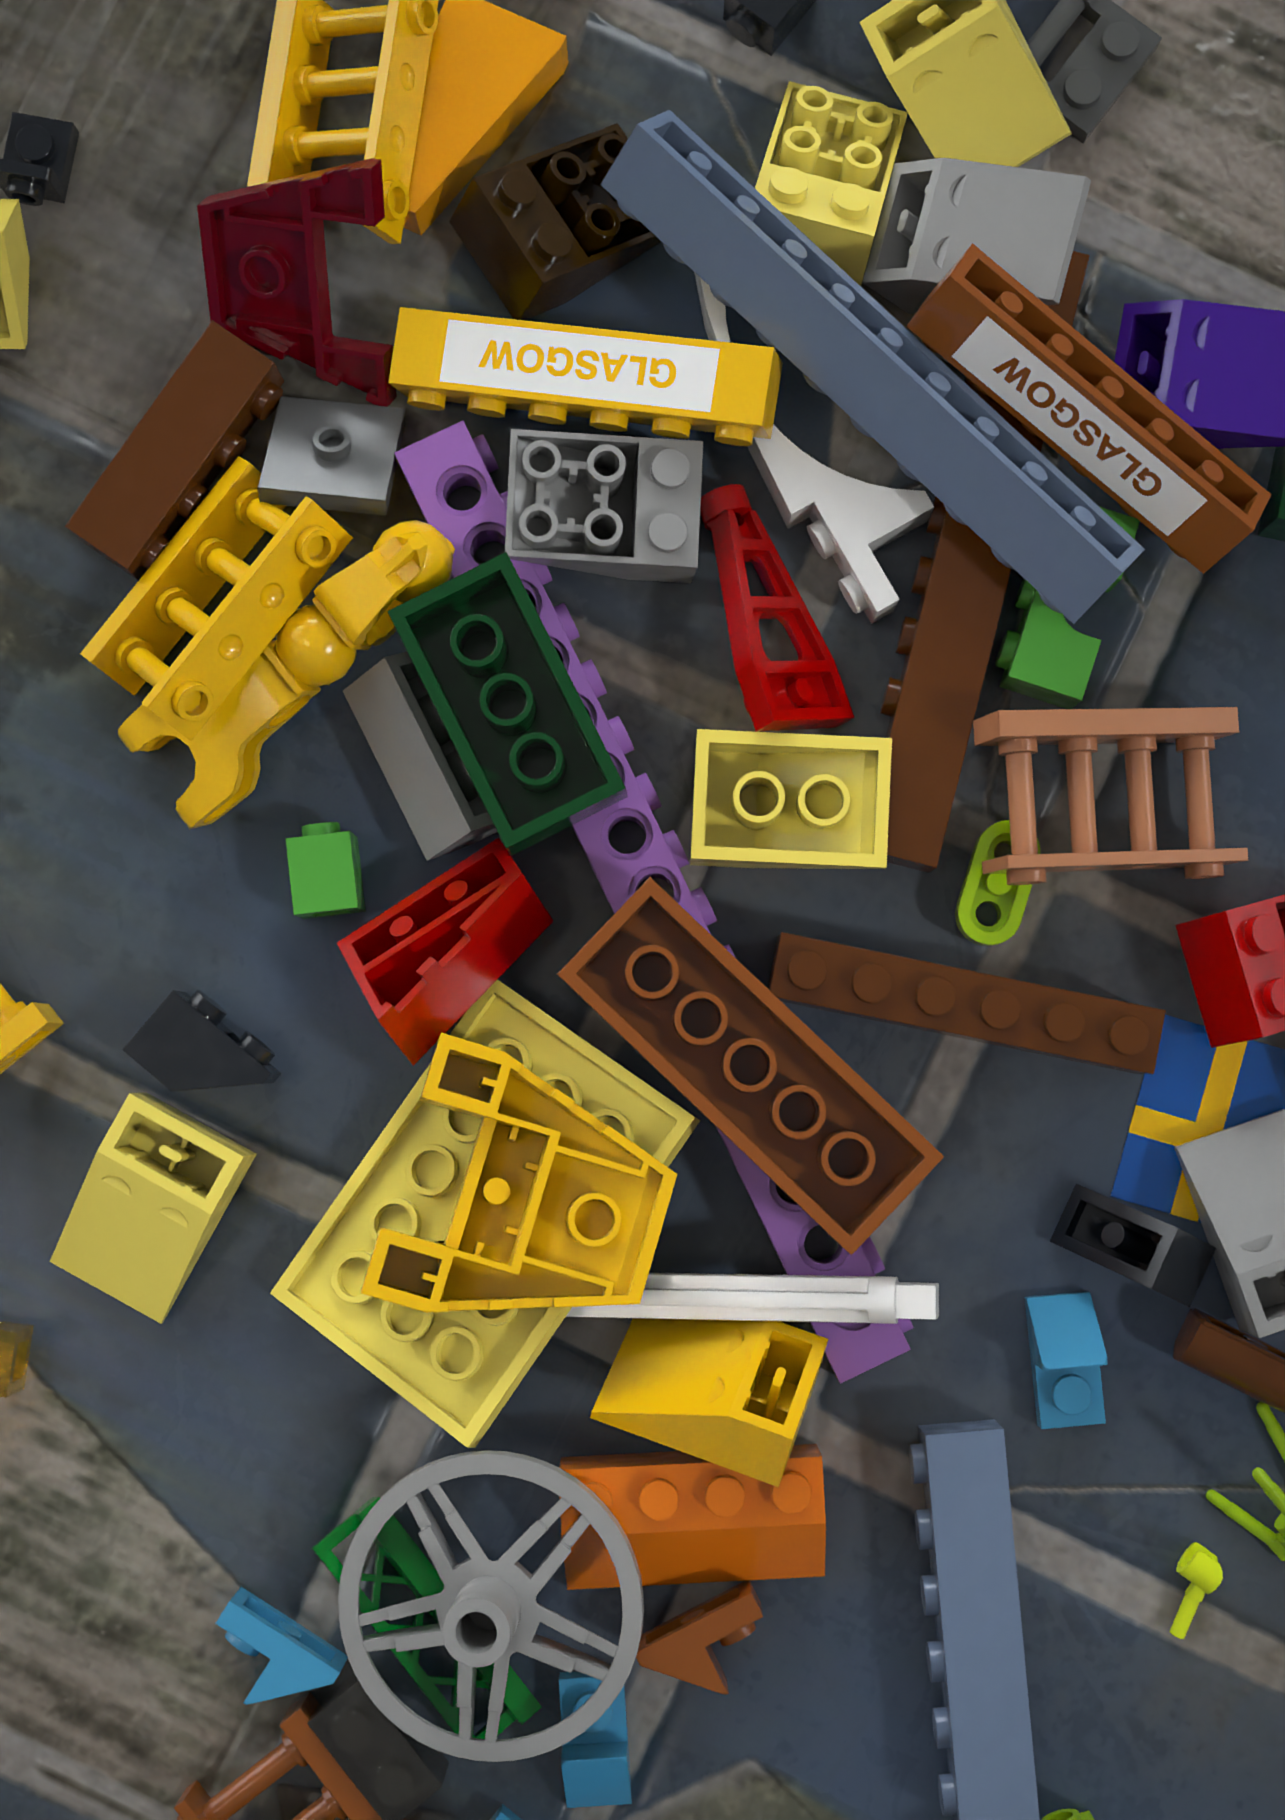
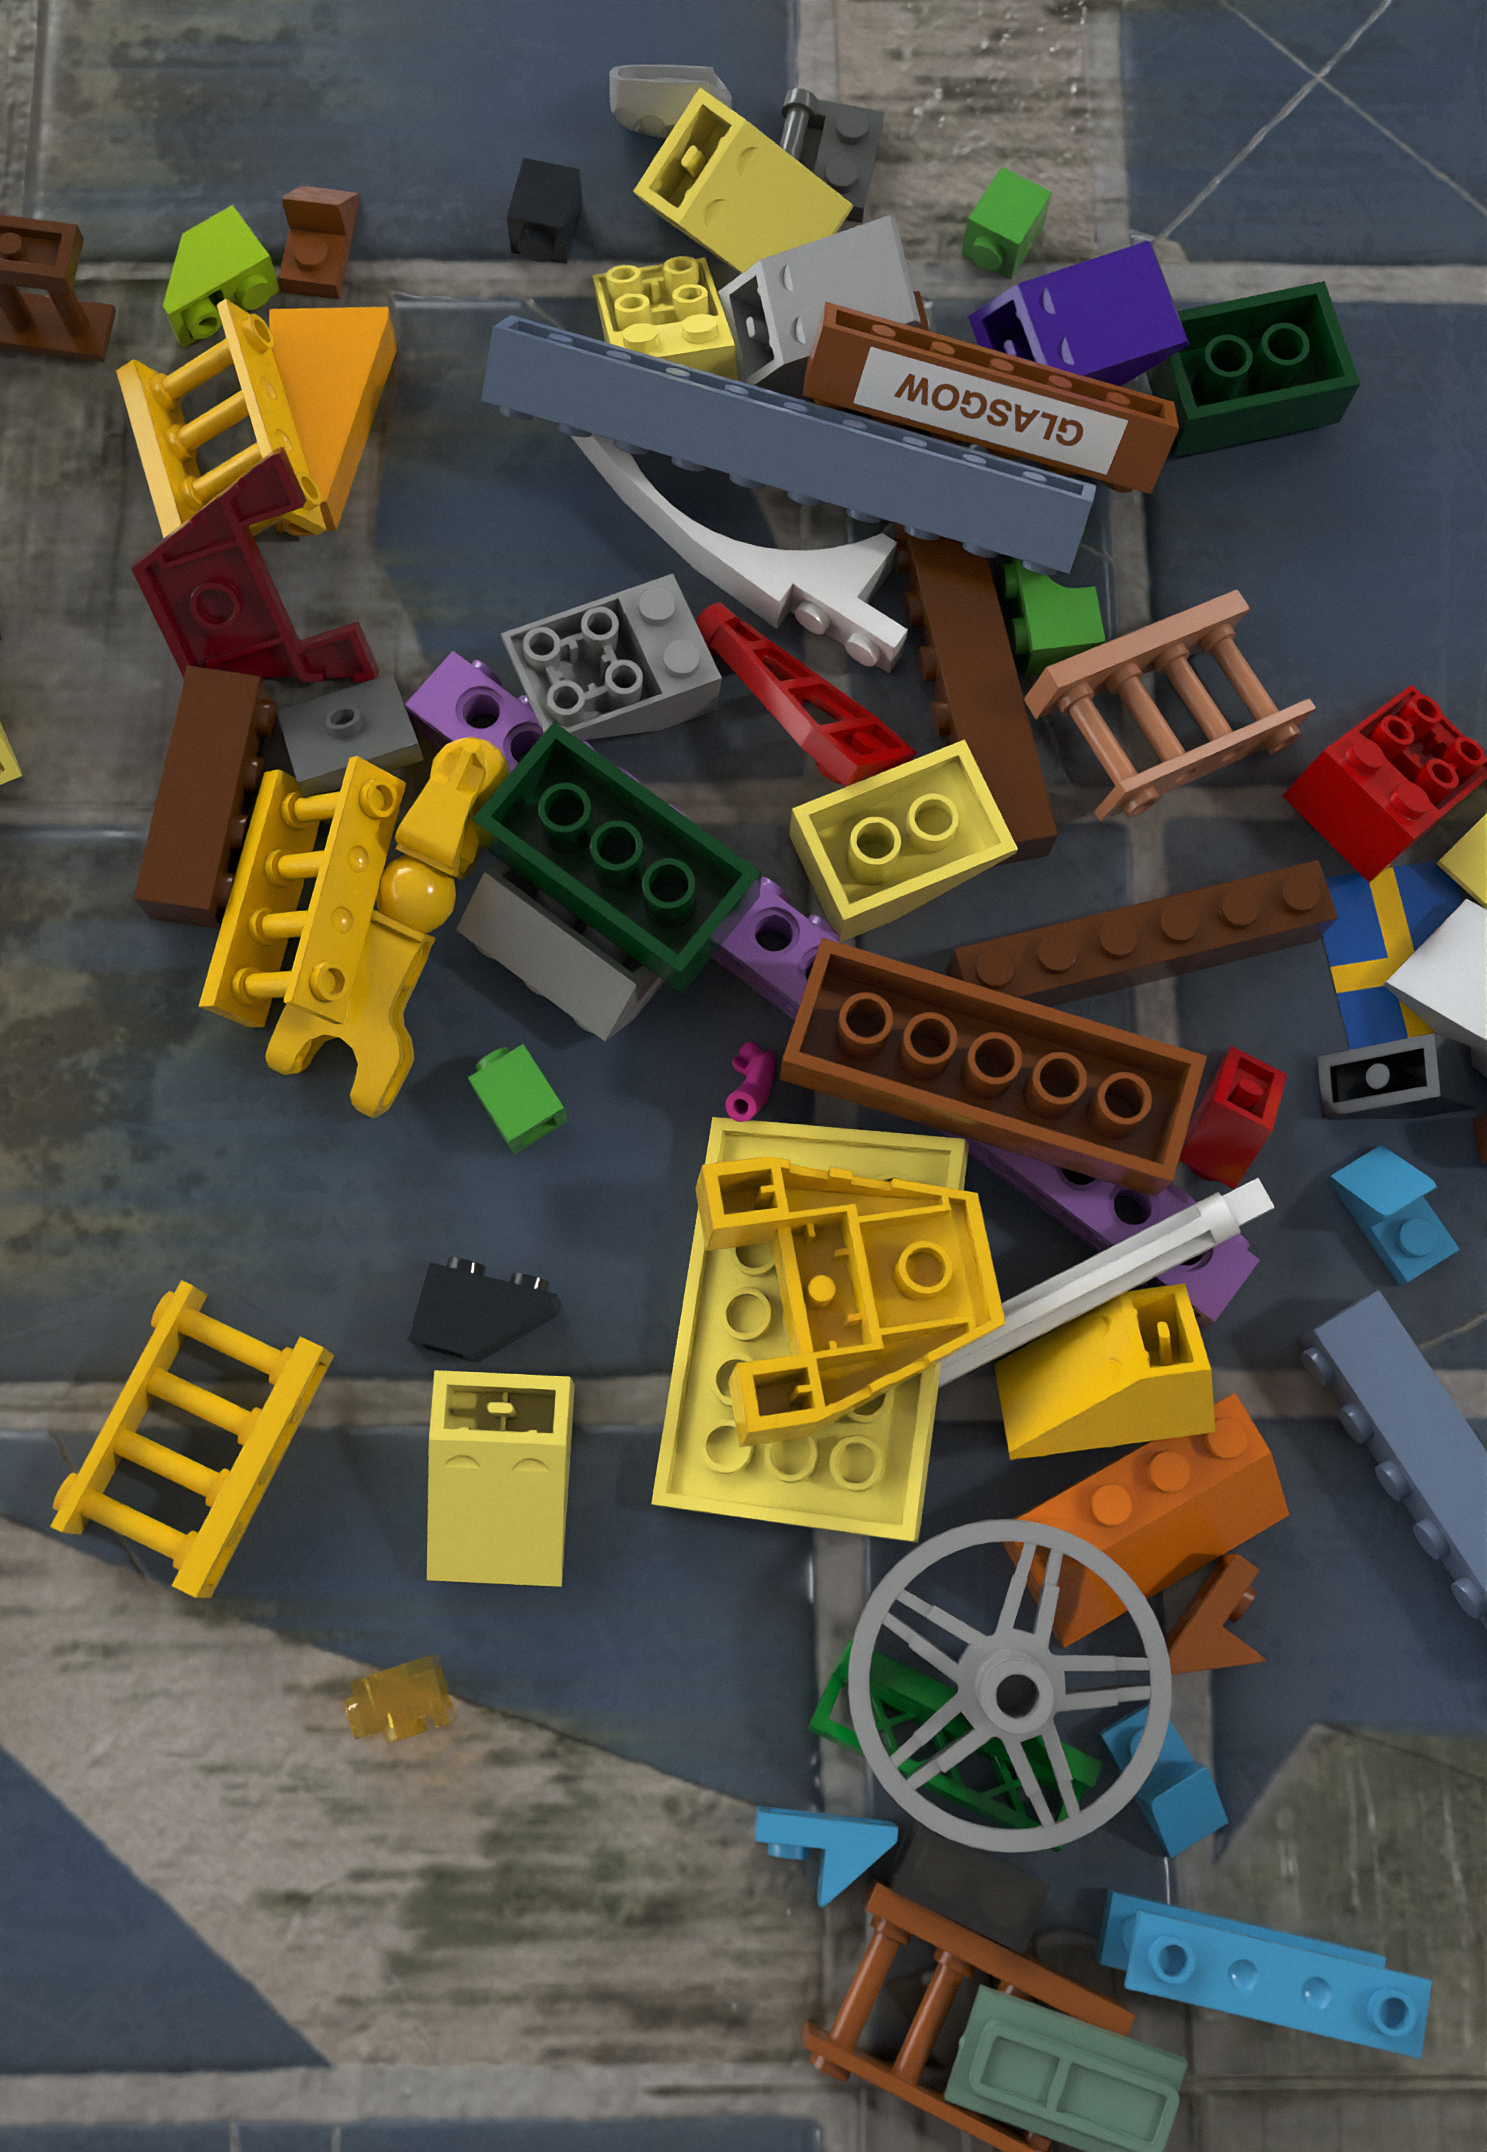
camera: 35 degrees left, 10 degrees down
red wedge [337,837,553,1066] -> none
yellow brick [388,307,783,446] -> none
dark brown slope [449,123,662,320] -> none
lime plate [955,820,1041,946] -> none
none -> dark pink arm [725,1041,777,1122]
none -> bright green brick [961,167,1052,279]
none -> red slope [1179,1045,1287,1190]

